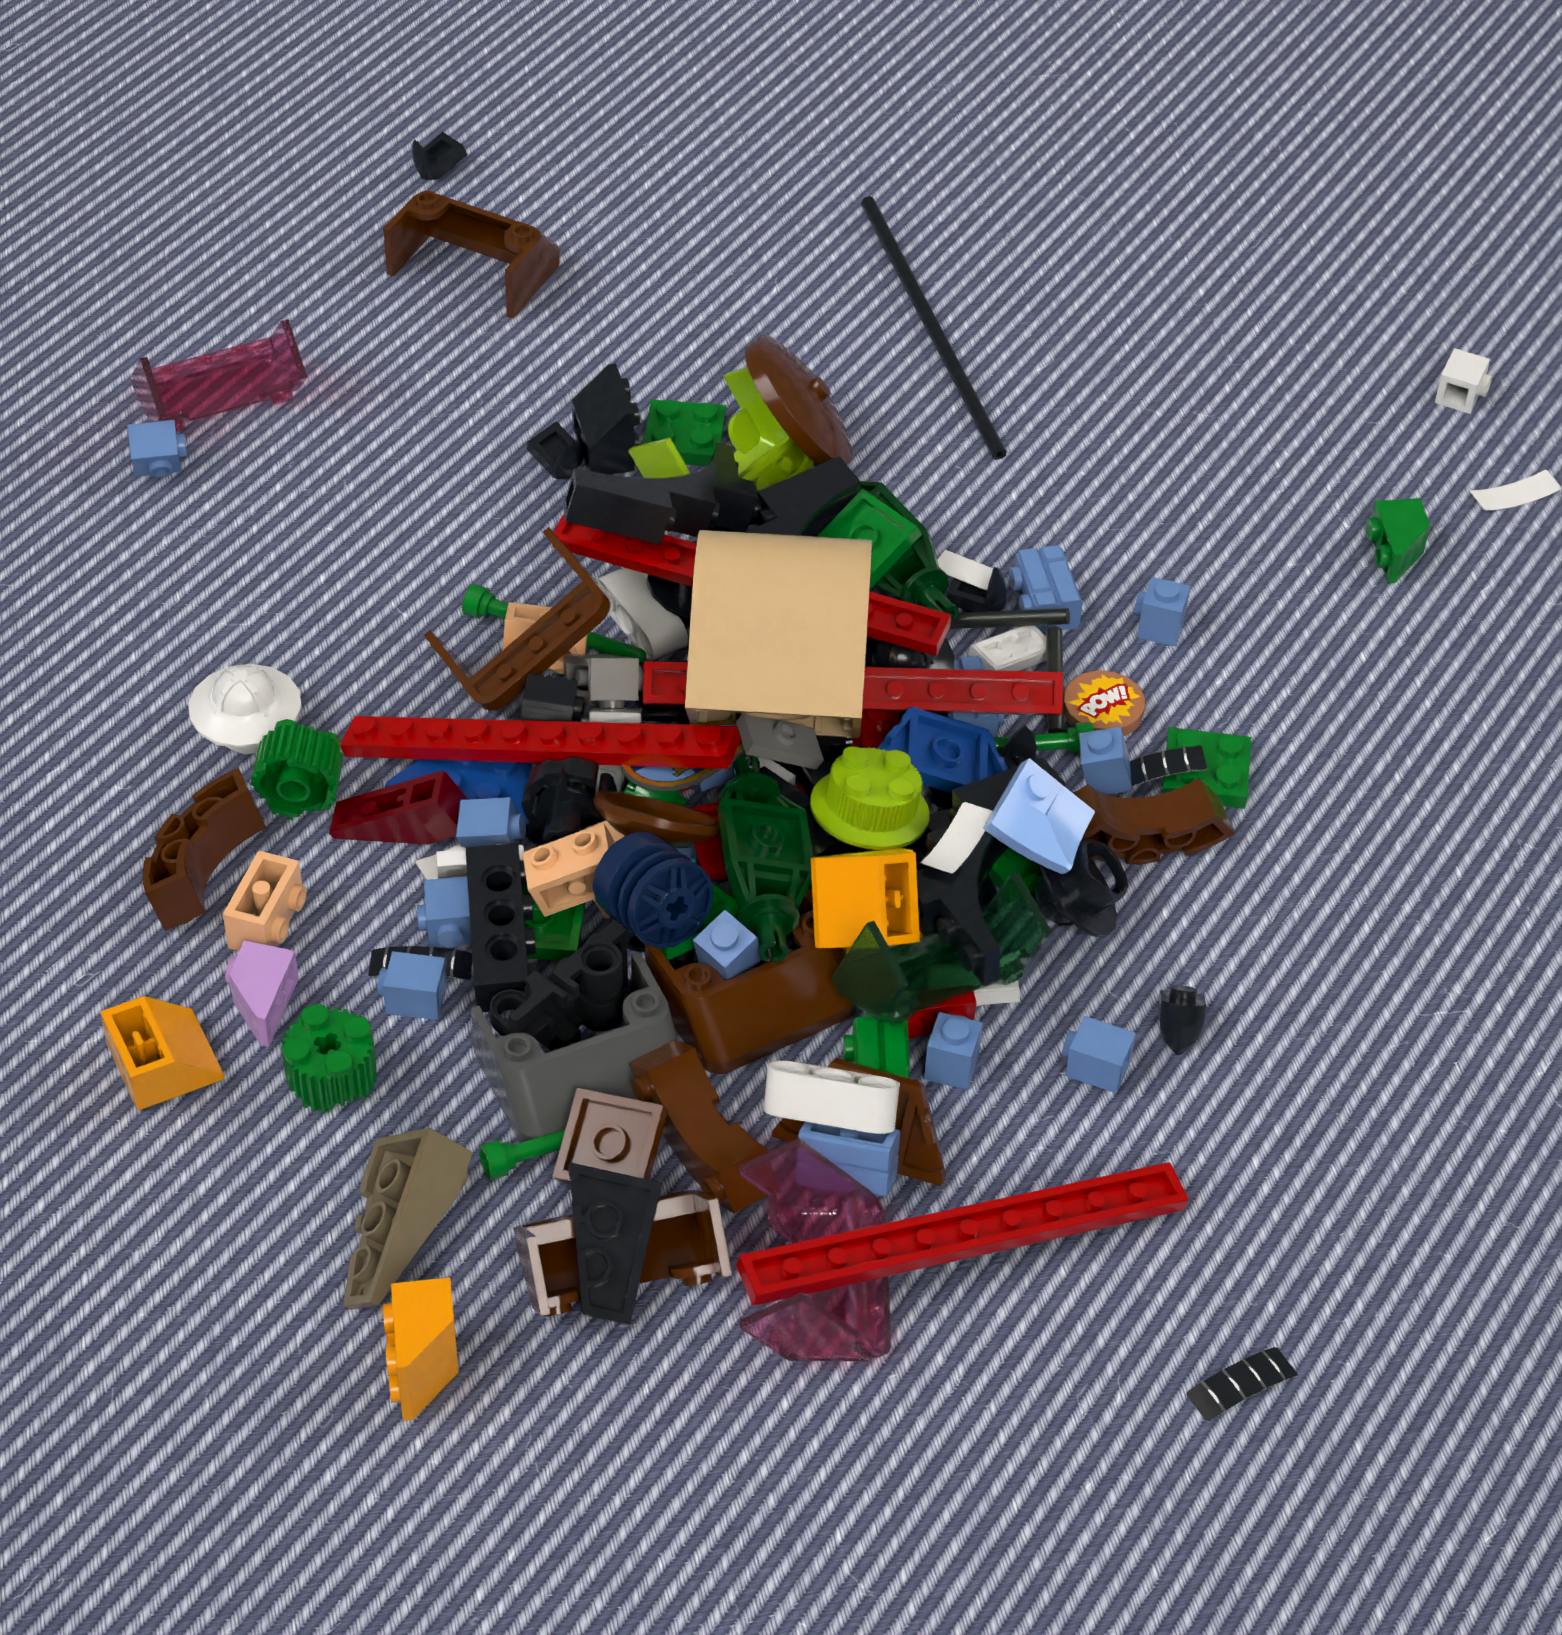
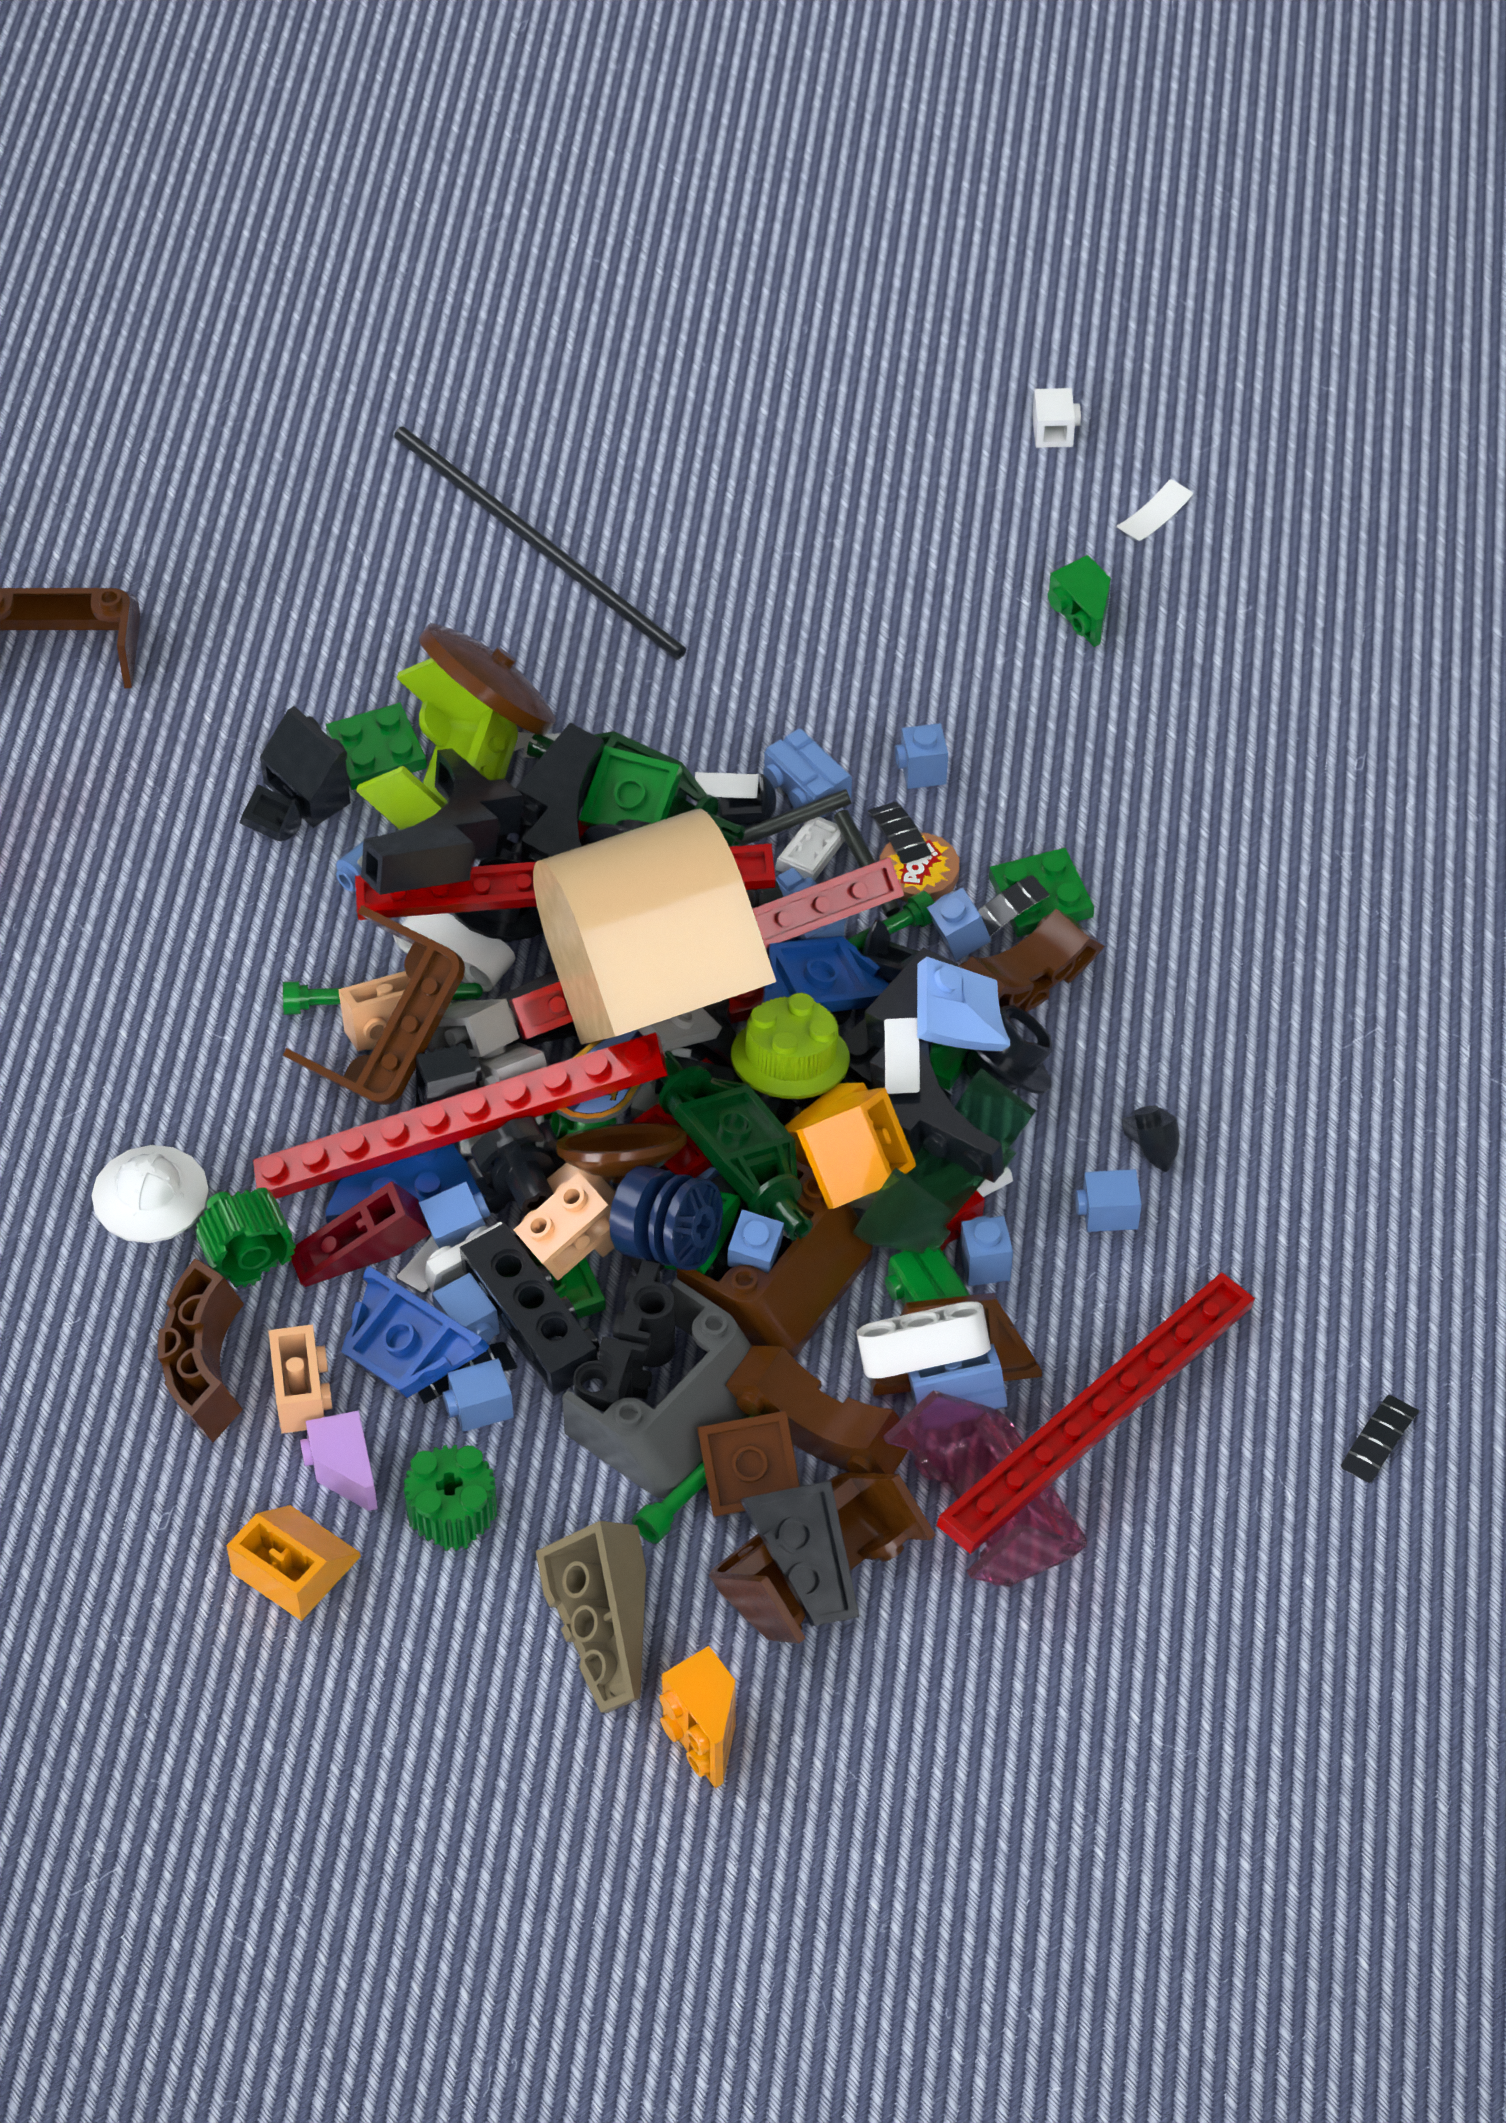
camera: 25 degrees left, 5 degrees up
none -> blue wing [341,1266,490,1398]
none -> black sticker [868,802,931,864]

